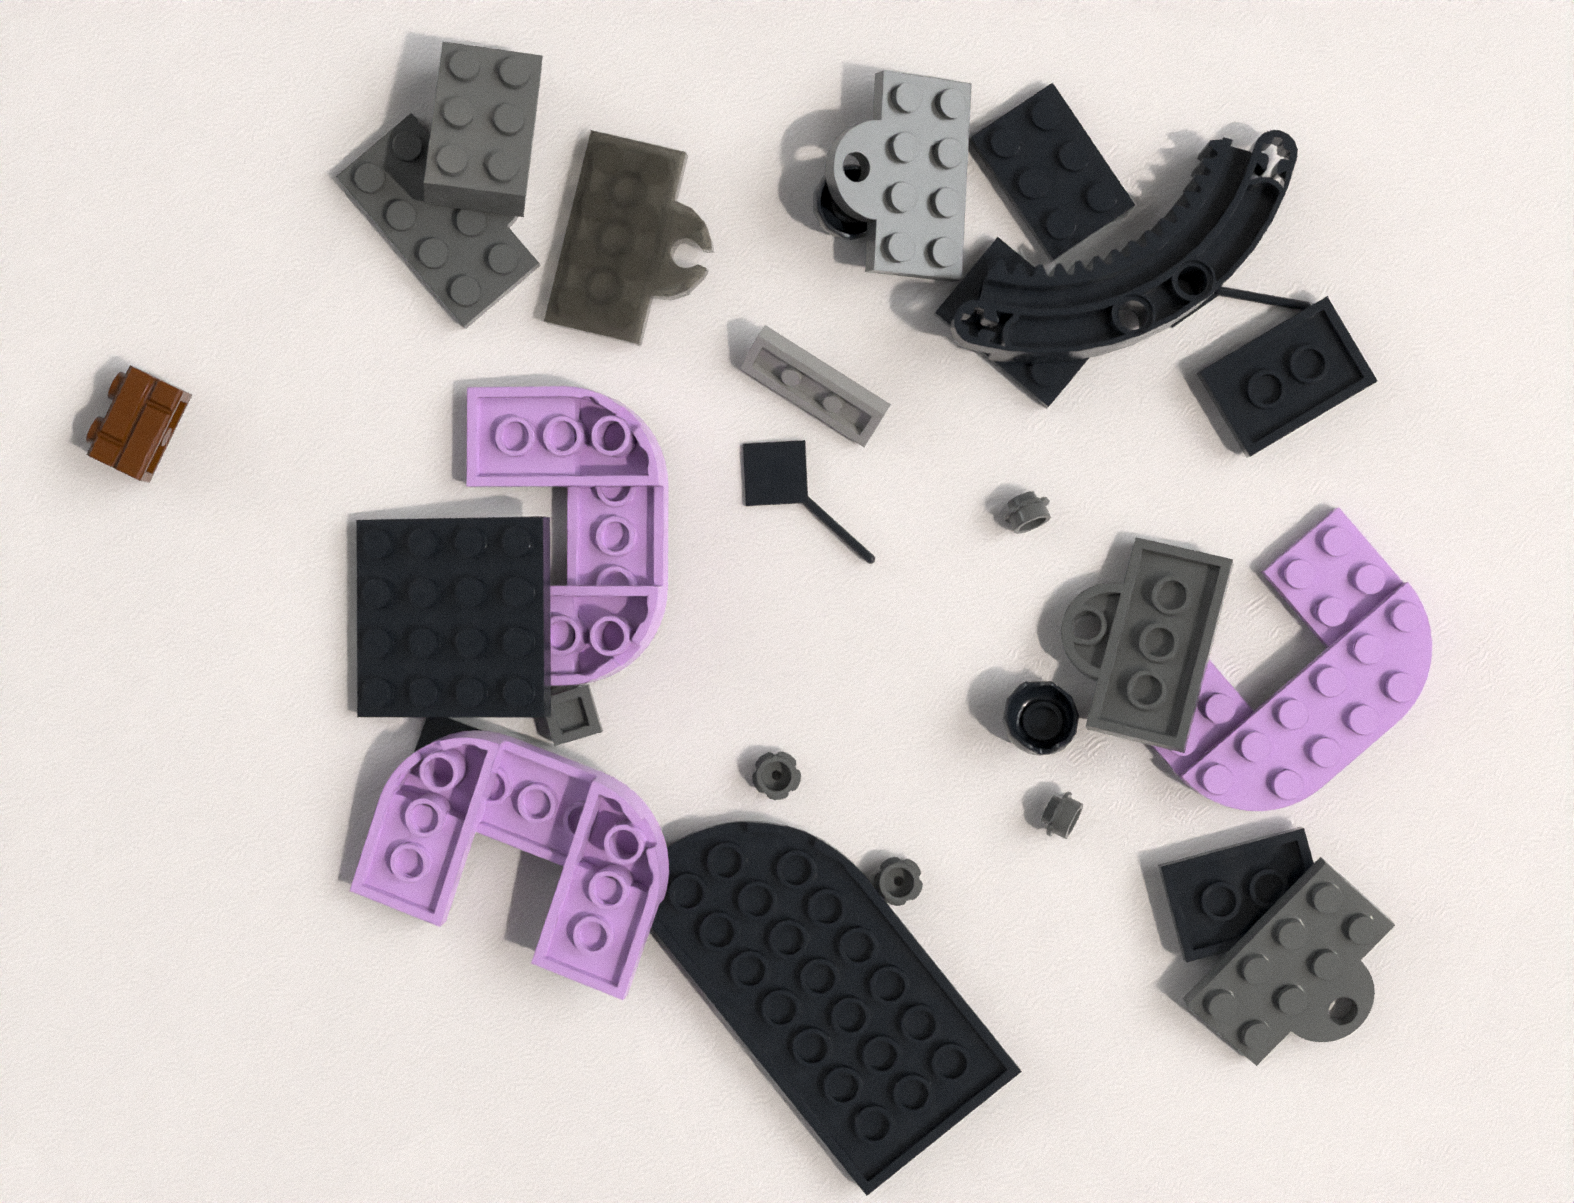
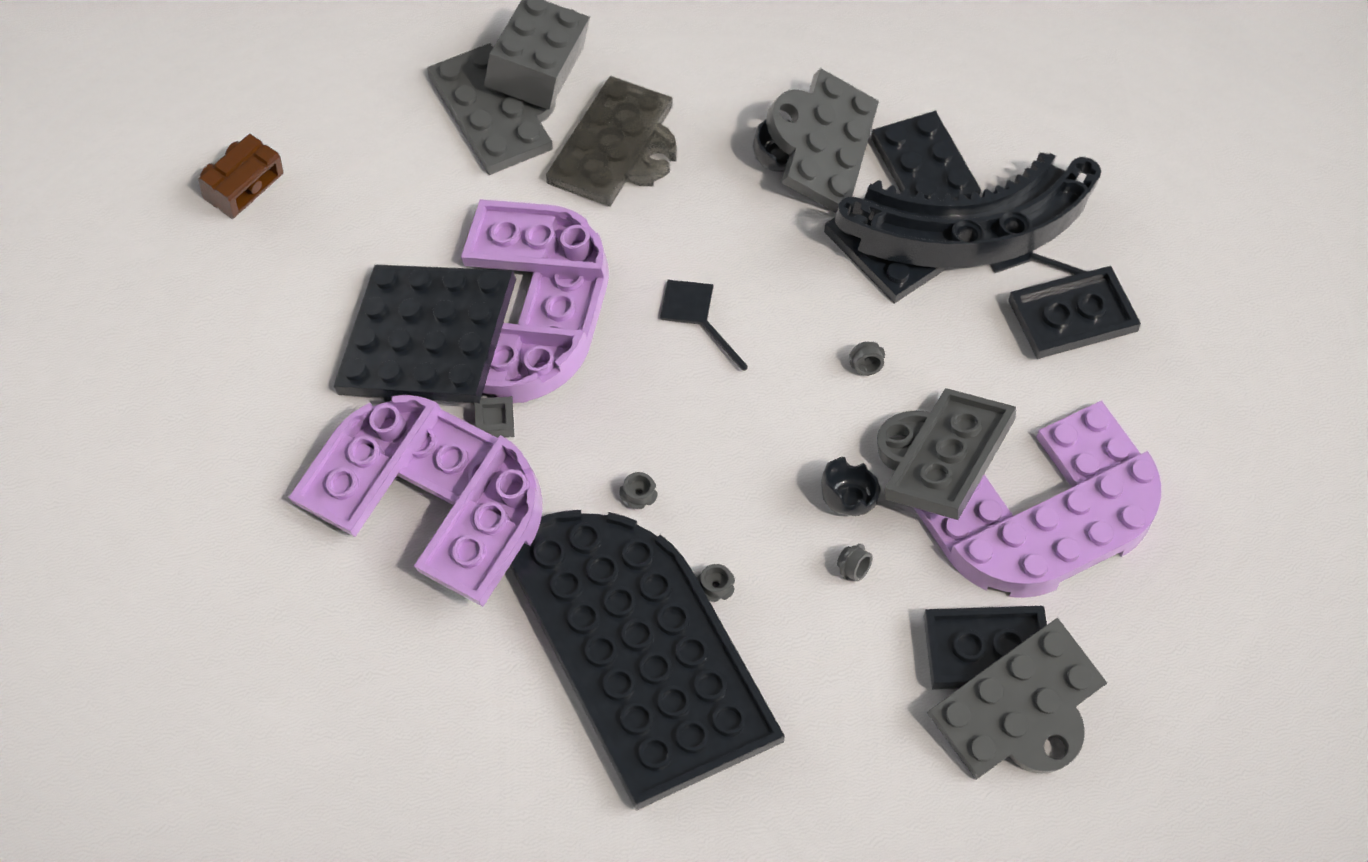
camera: 10 degrees right, 30 degrees down
light grey plate [739,325,891,447] -> none

